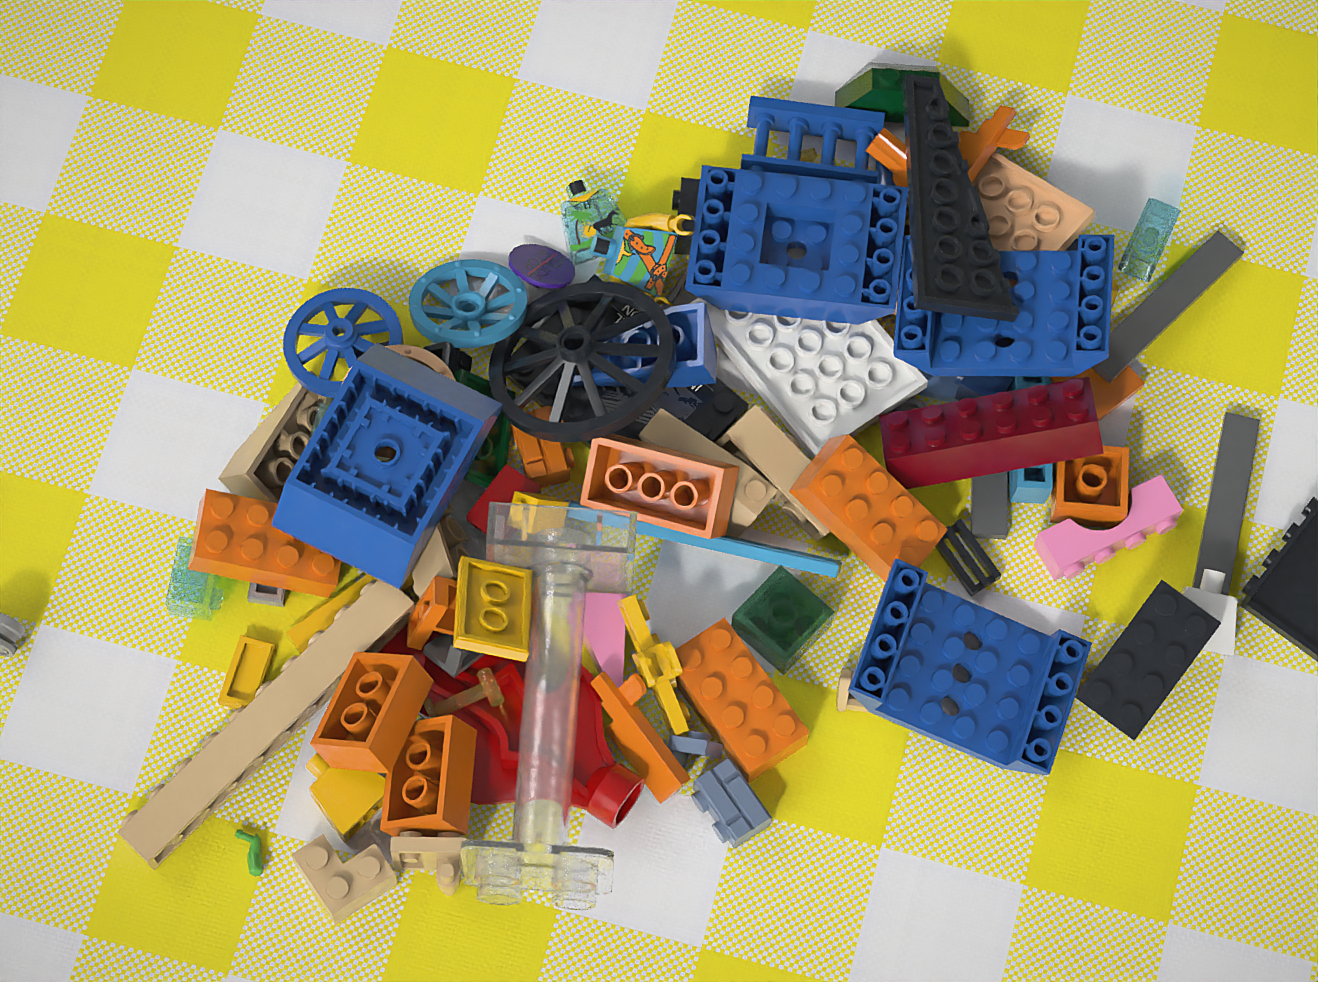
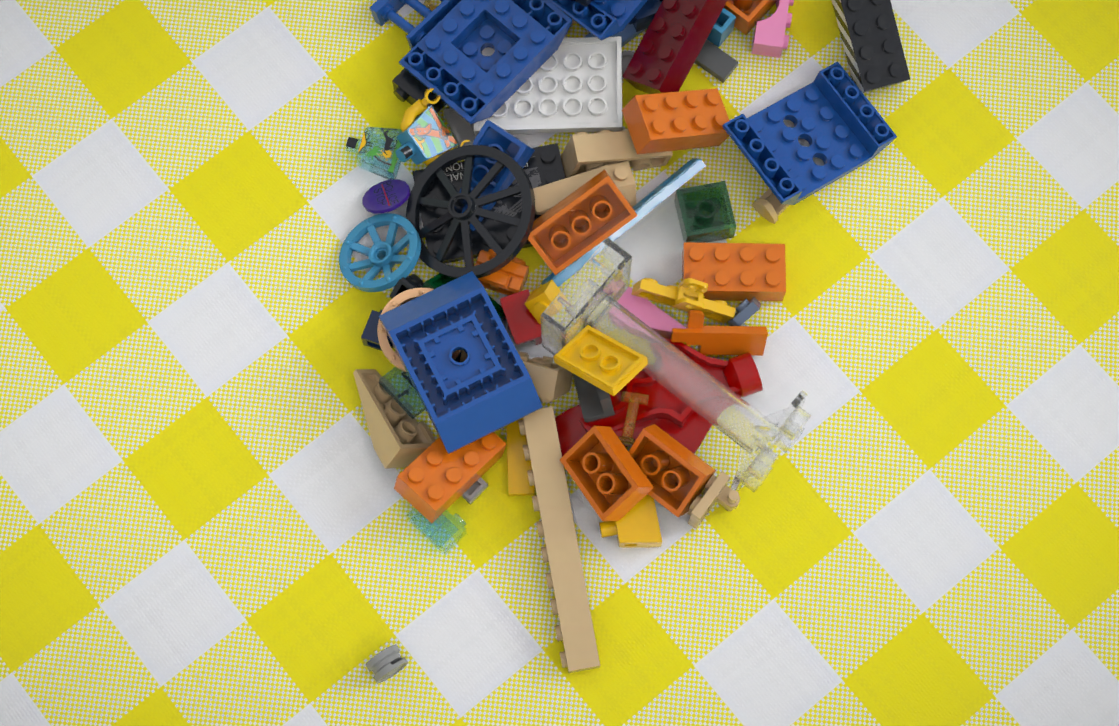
camera: 50 degrees left, 5 degrees up
yellow tile [218,635,276,710] -> none
bright green piece [235,829,264,877] -> none
blue wheel [283,288,404,398] -> none
tan brick [292,834,398,925] -> none
orange panel [407,575,457,650] -> none
sand blue brick [691,758,772,848] -> none
black tile [935,519,1002,597] -> none

